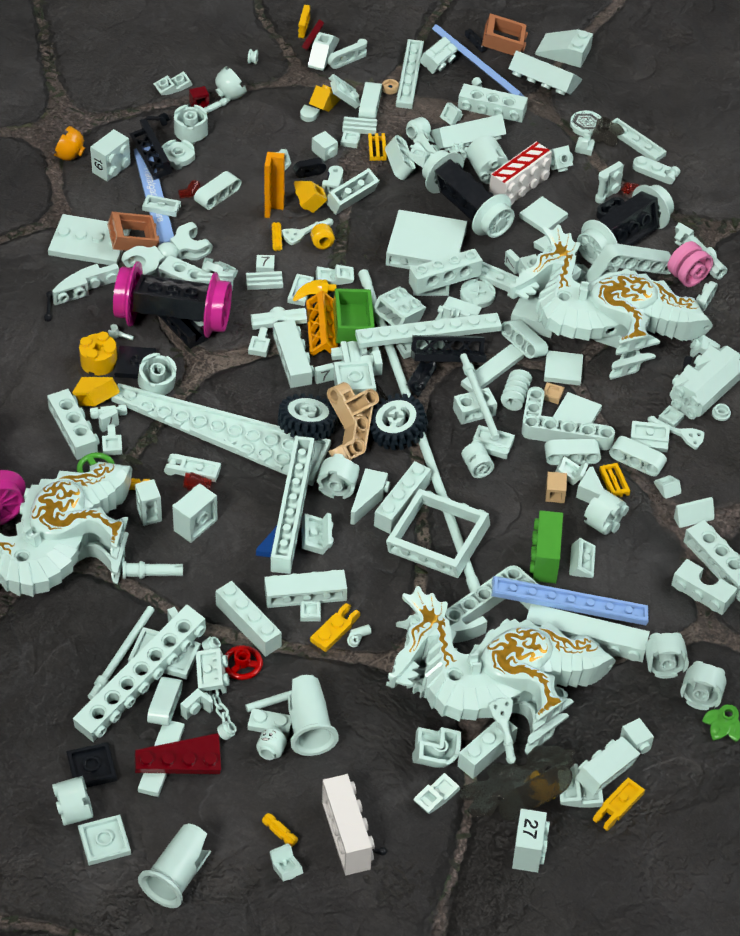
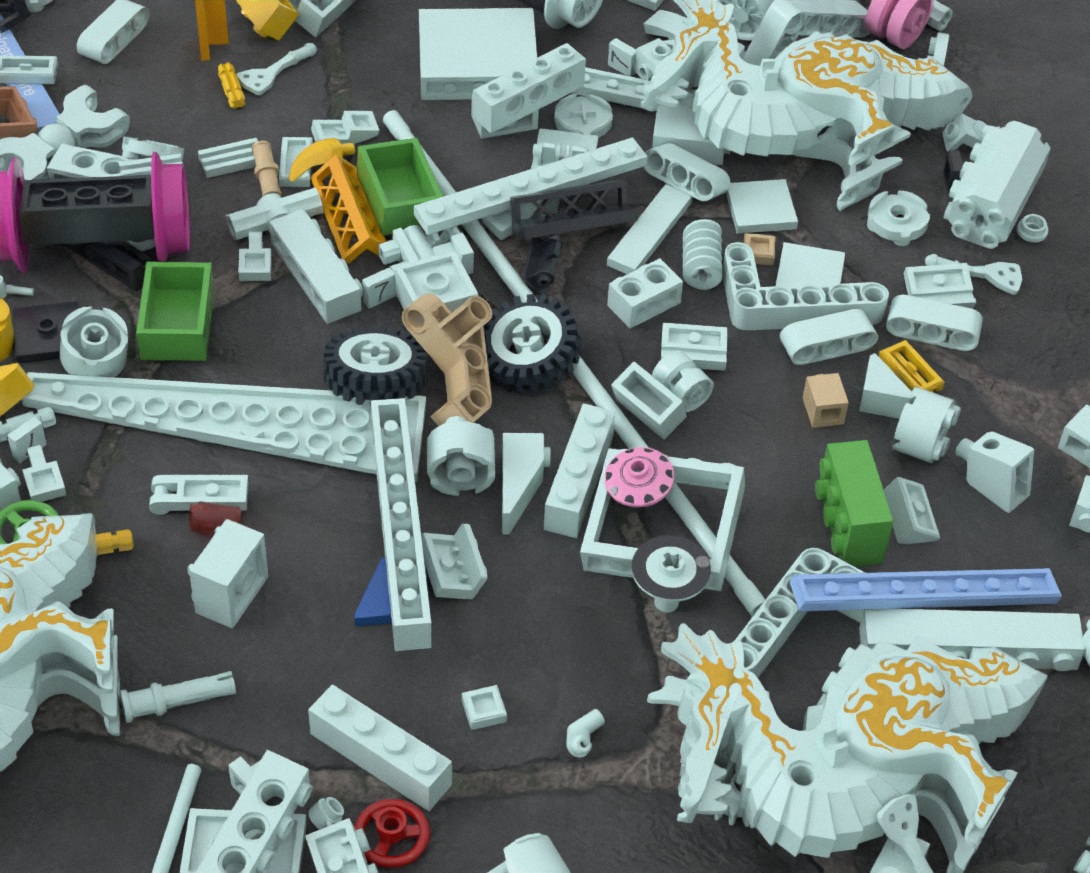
camera: 15 degrees left, 0 degrees up
light aqua brick [135,479,162,526] -> none
clear red arm [178,180,200,198] -> none
light aqua tile [256,255,275,272] -> none
light aqua brick [264,570,347,608] -> none
yellow head [310,223,335,249] -> none
yellow hinge [310,603,361,652] -> none
light aqua brick [373,286,426,325] -> none
light aqua slope [450,616,487,643] -> none
light aqua bar [460,353,500,440] -> none
light aqua bracket [555,456,588,485] -> none
light aqua slope [654,475,681,499] -> none
light aqua tile [658,405,685,427] -> none
light aqua slope [674,497,714,528] -> none
none -> bright green piece [136,262,215,361]
none -> tan pin [252,140,282,197]
none -> bright pink dish [604,447,674,507]
none -> light aqua brick [611,362,687,440]
none -> piece [631,535,711,613]
none -> light aqua plate [867,190,930,246]
none -> light aqua torso [955,431,1034,513]

